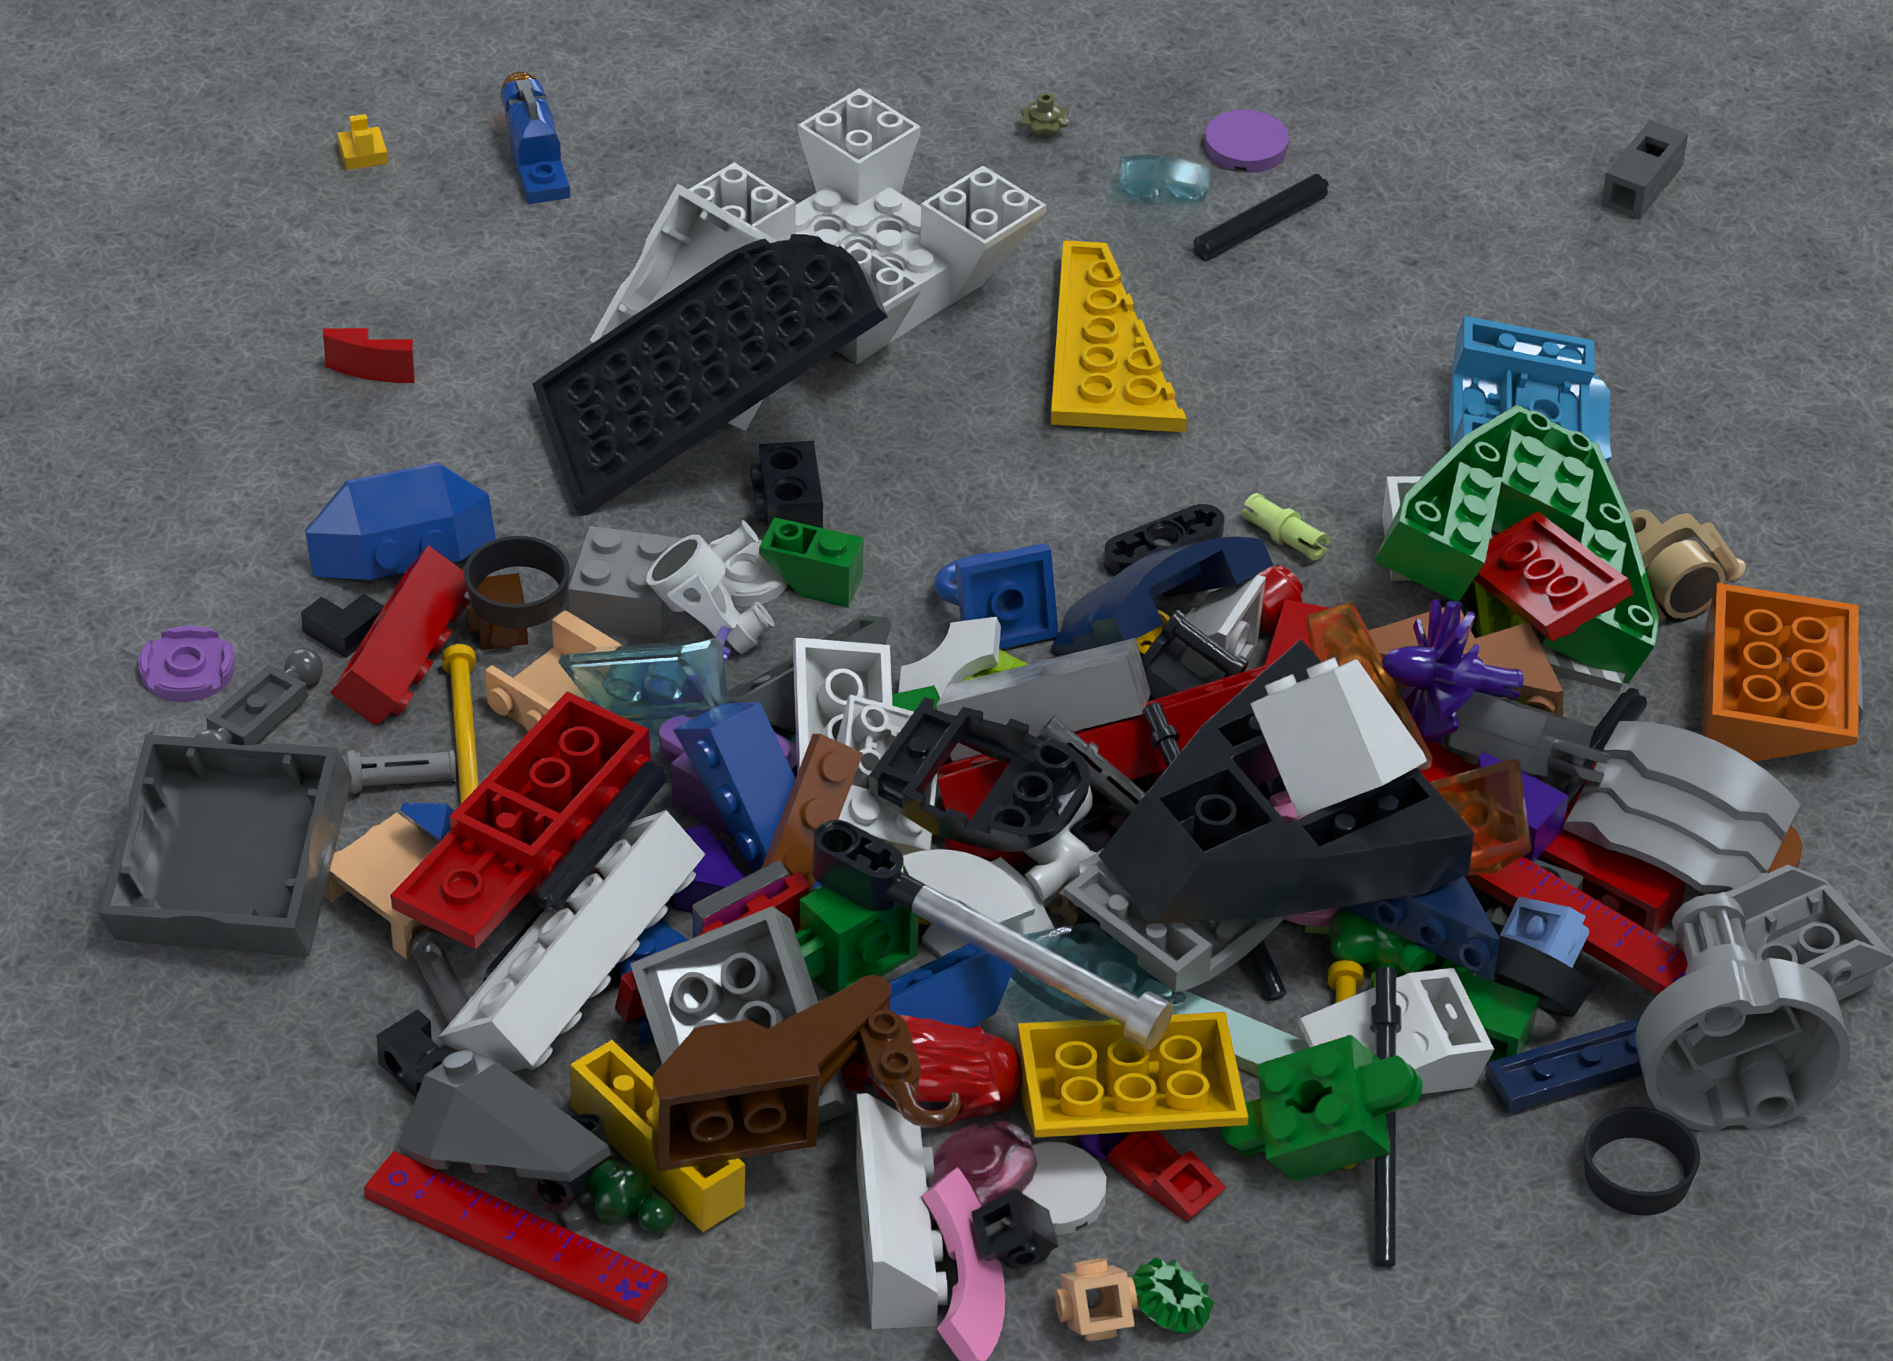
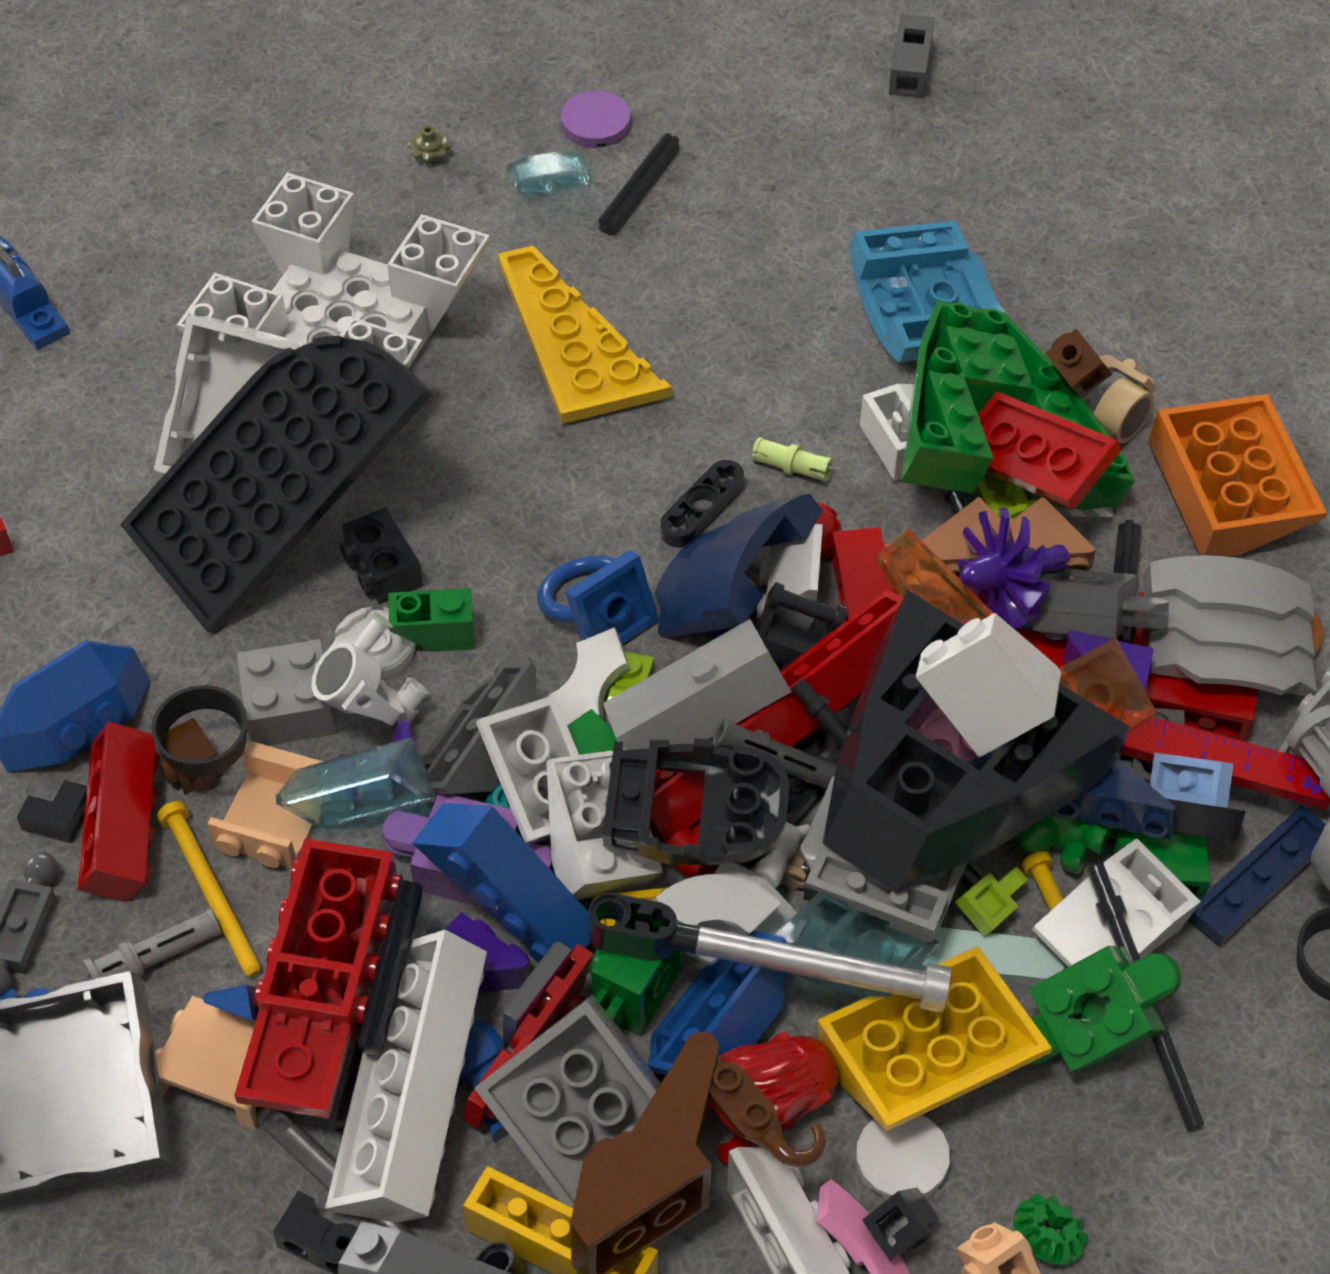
camera: 20 degrees left, 10 degrees up
dark orange plate [761,734,863,892] -> none
clear pink tile [932,1121,1037,1206] -> none
red slope [1106,1130,1227,1222] -> none
none -> lime plate [955,866,1028,936]
none -> reddish brown brick [1045,329,1112,398]

